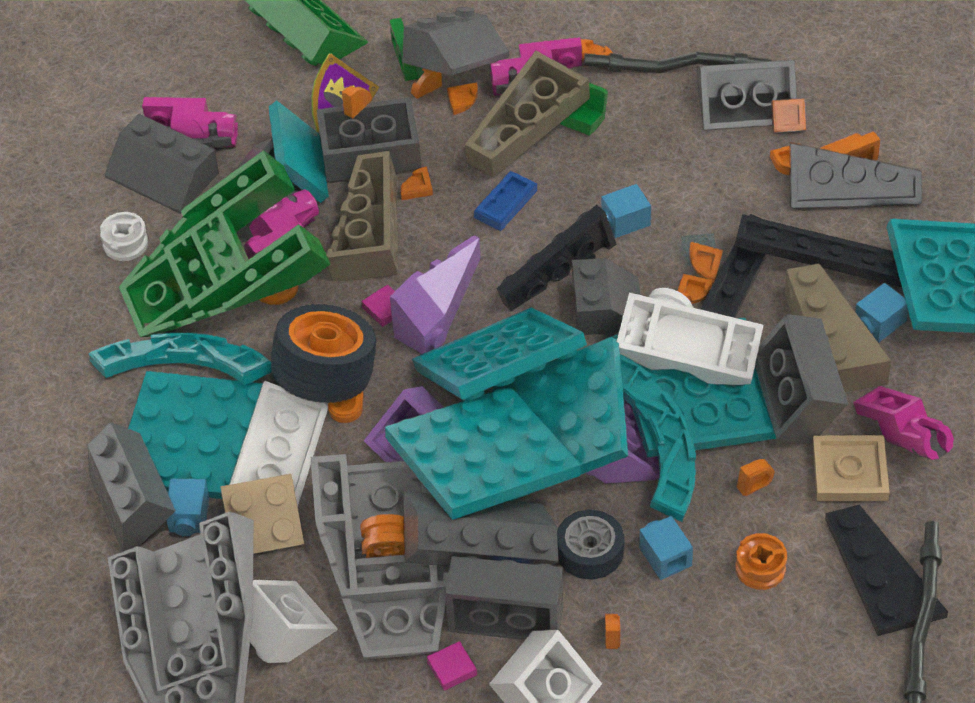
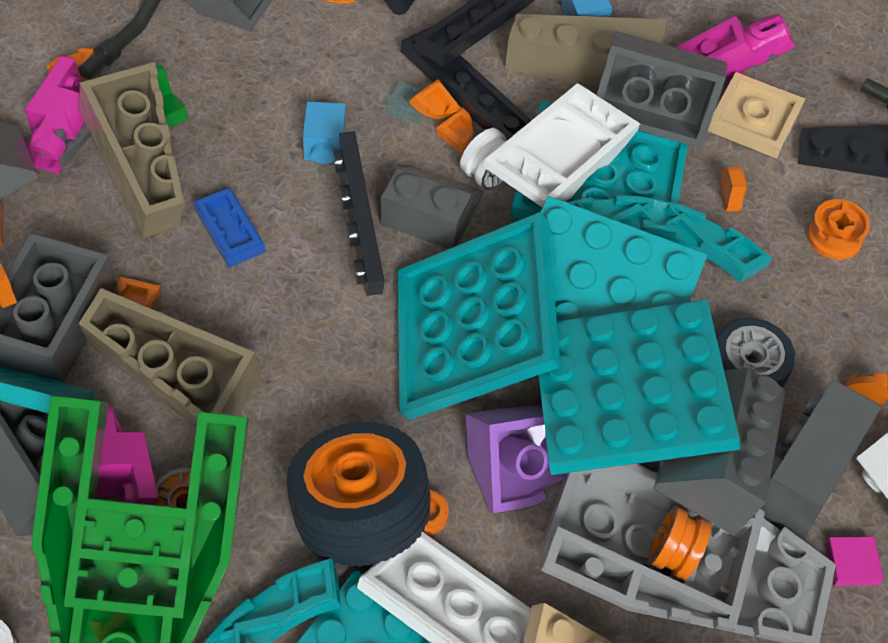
camera: 70 degrees left, 5 degrees up
dark pink tile [361,284,395,327] -> none
medium lavender wedge [390,235,481,354] -> none
orange tile [447,82,478,115] -> none
dark azure brick [639,516,693,580] -> none

